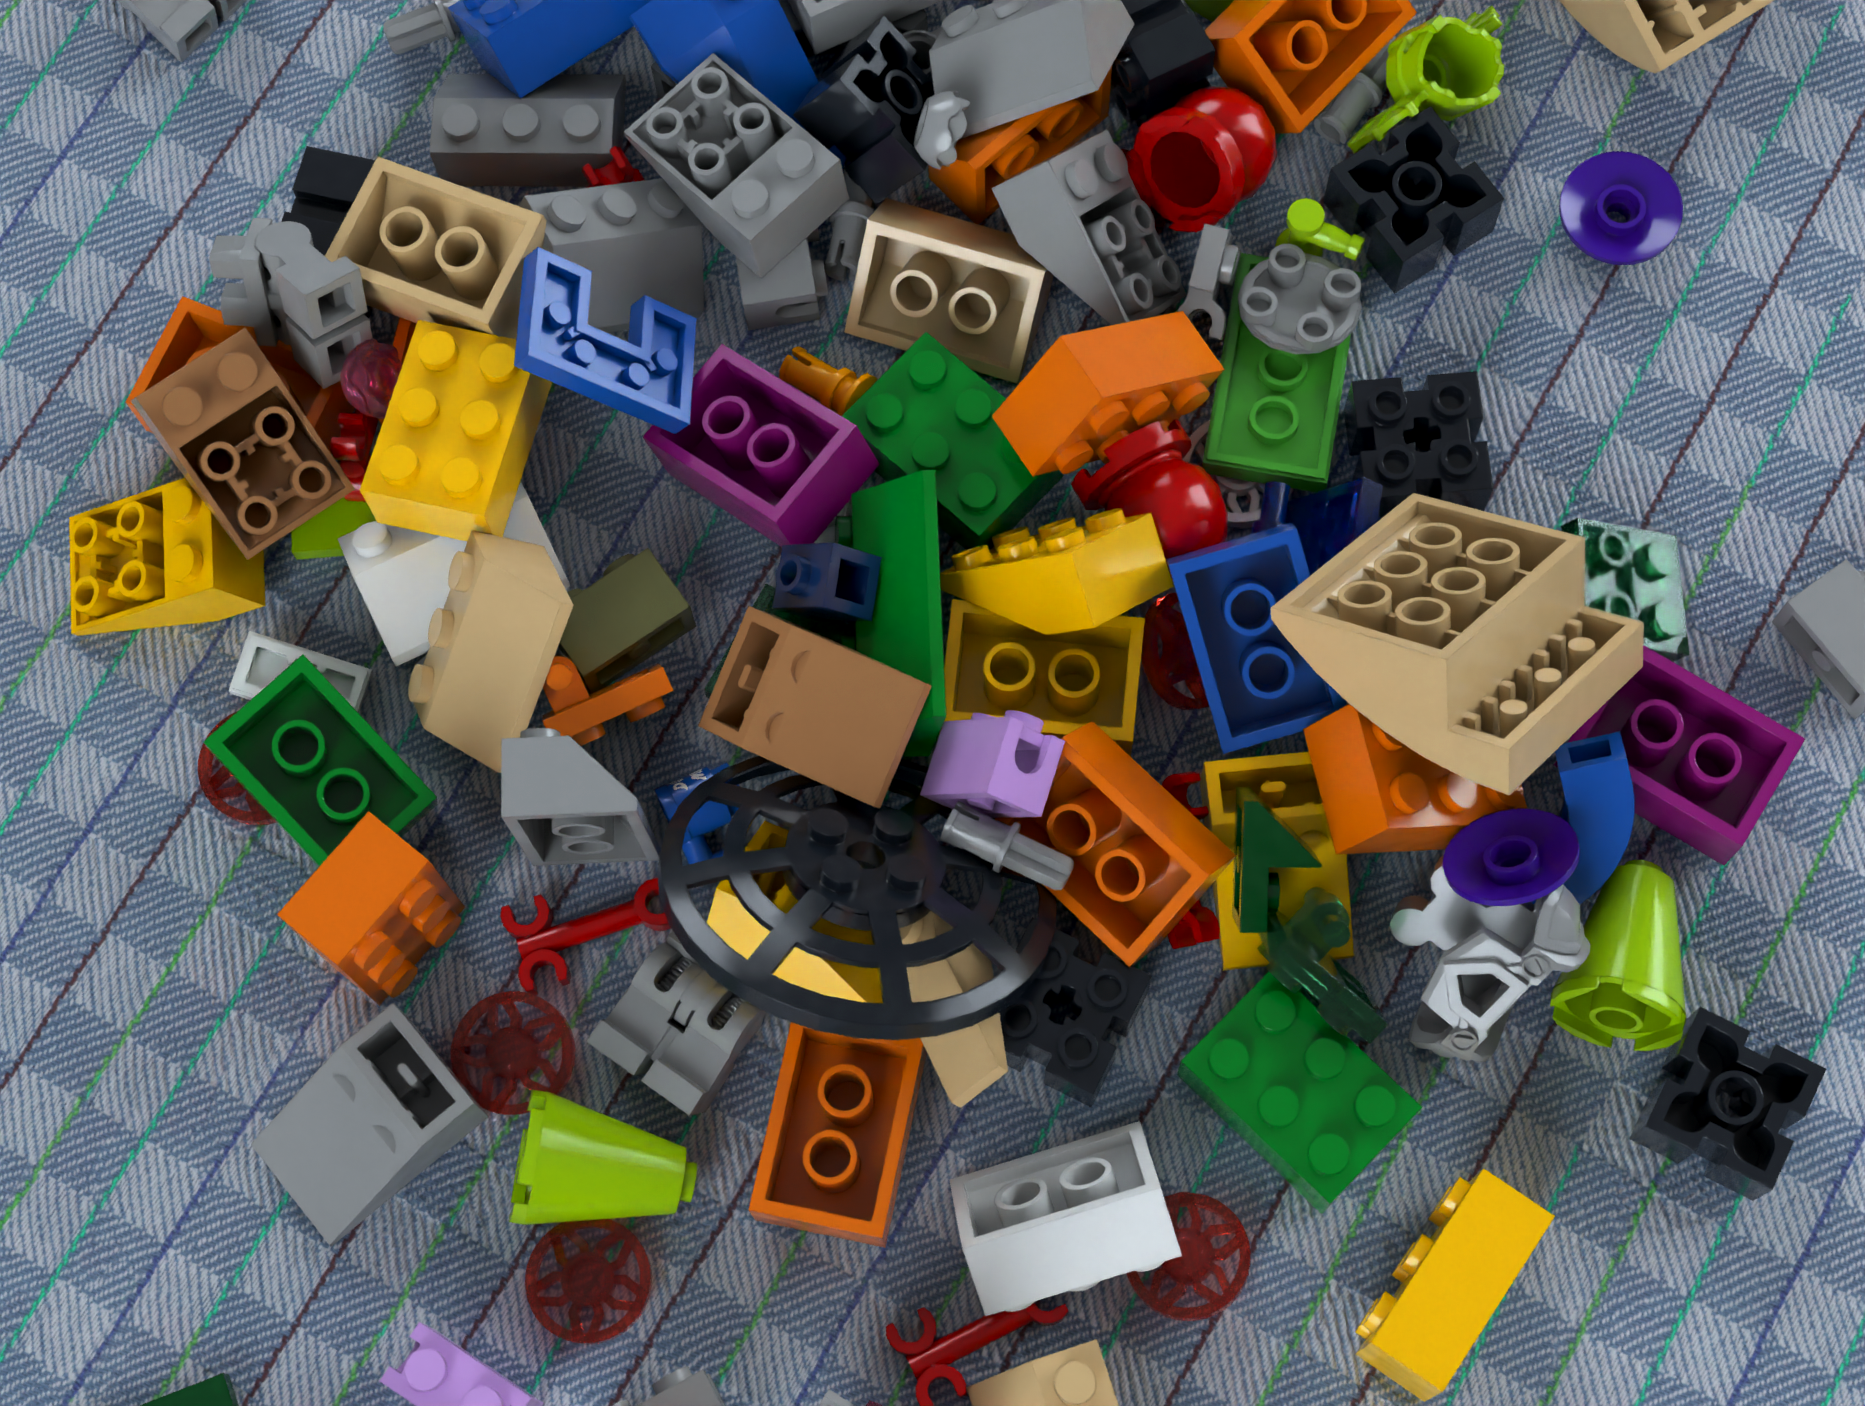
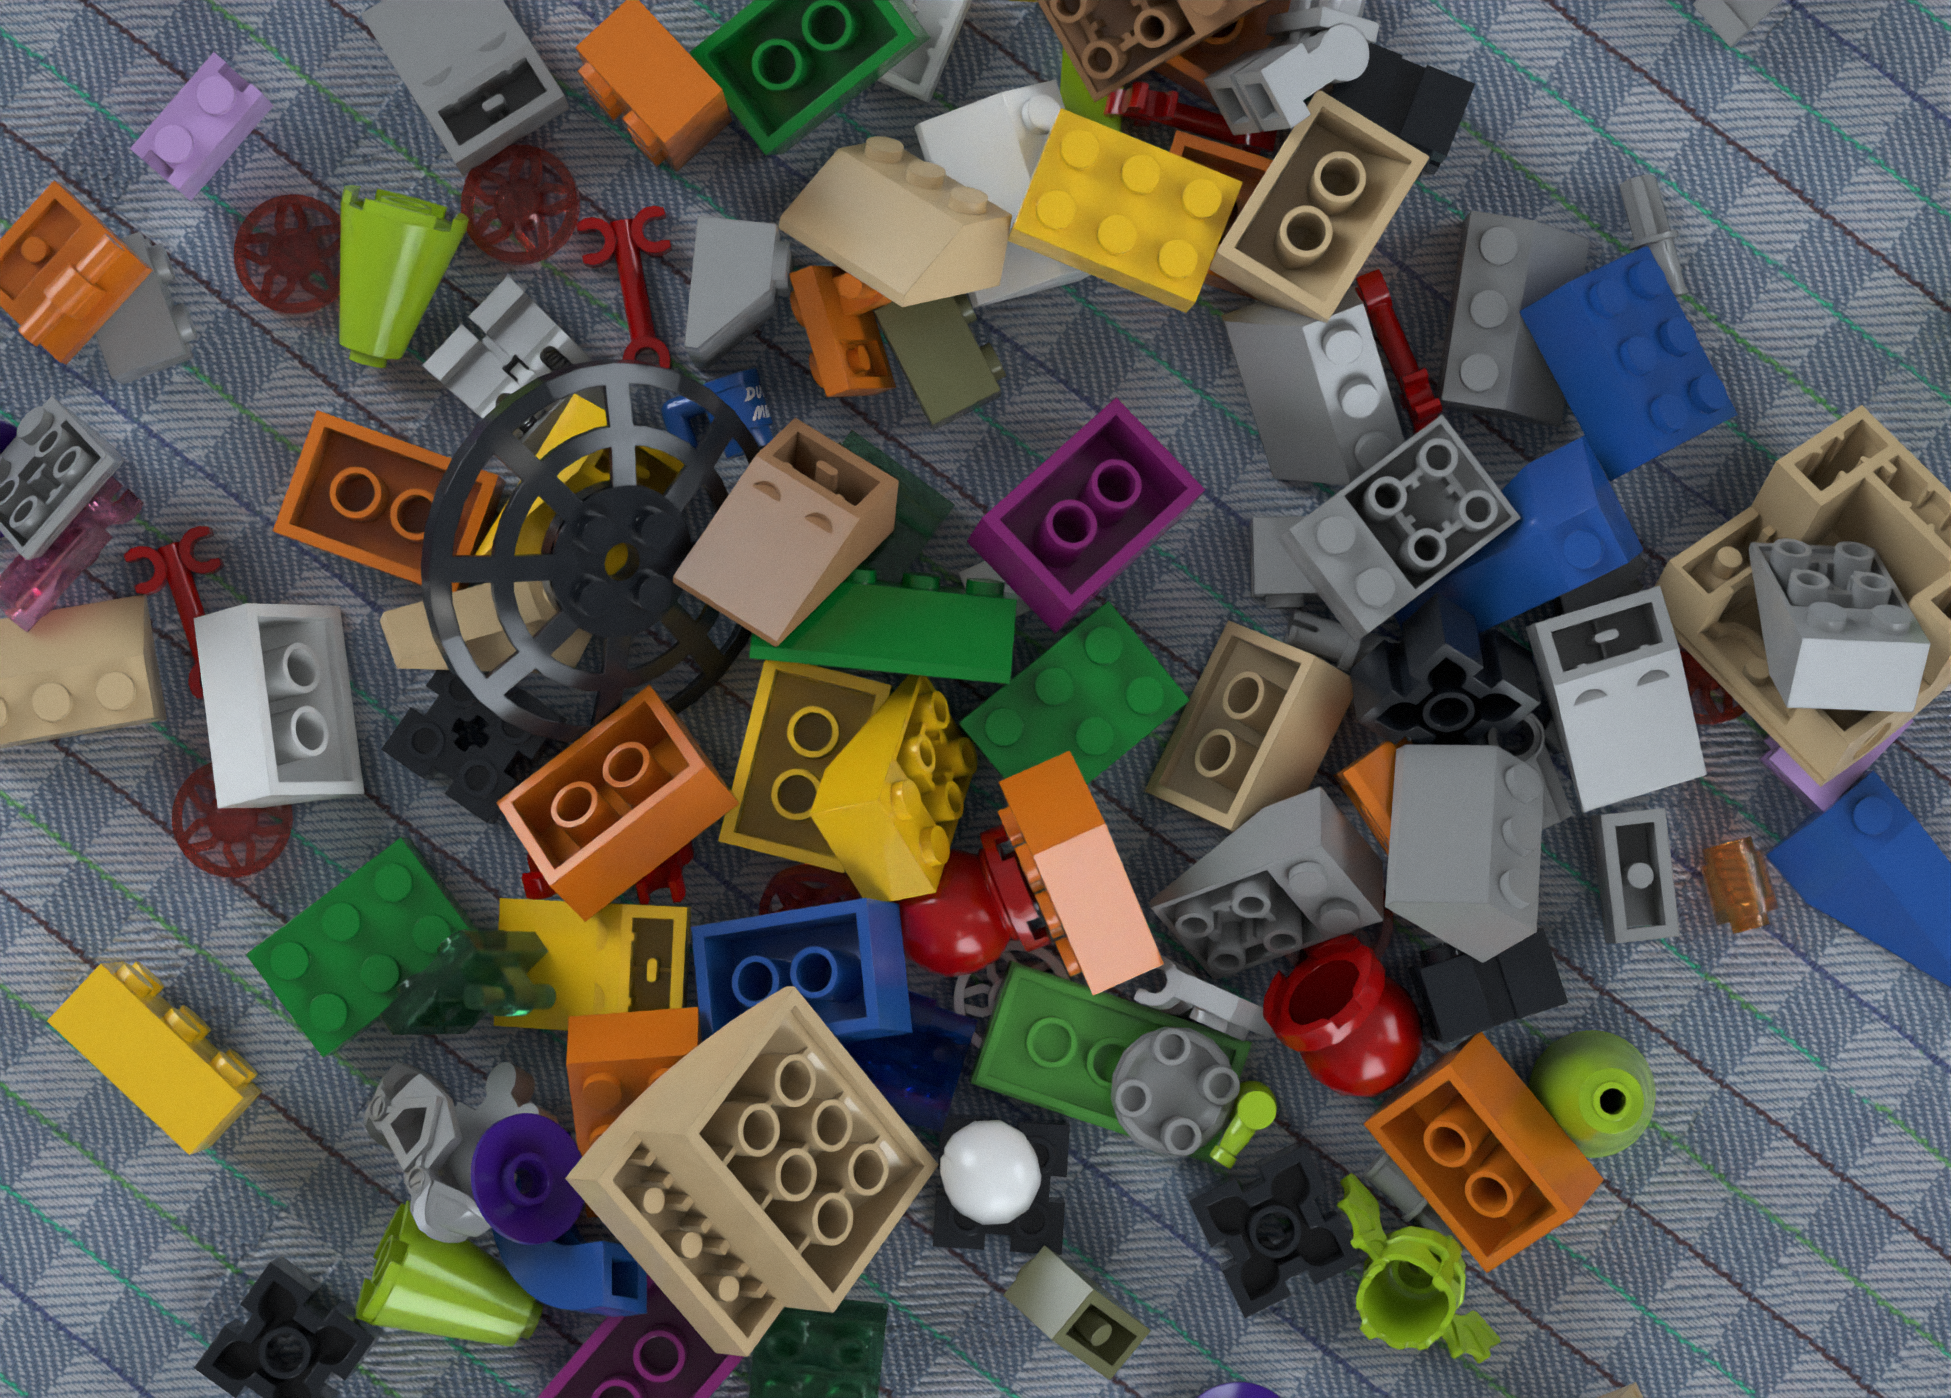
camera: 90 degrees right, 15 degrees up
clear pink plate [340,339,403,419] -> none
blue plate [514,247,697,434] -> none
dark blue brick [773,542,881,622] -> none
light orange pin [779,346,877,416] -> none
light grey plate [914,91,970,170] -> none
lavender brick [920,710,1065,818] -> none
light grey axle [940,801,1074,890] -> none
dark green slope [1232,787,1322,933] -> none
none -> white hair [940,1120,1041,1225]
none -> olive brick [1003,1245,1151,1380]

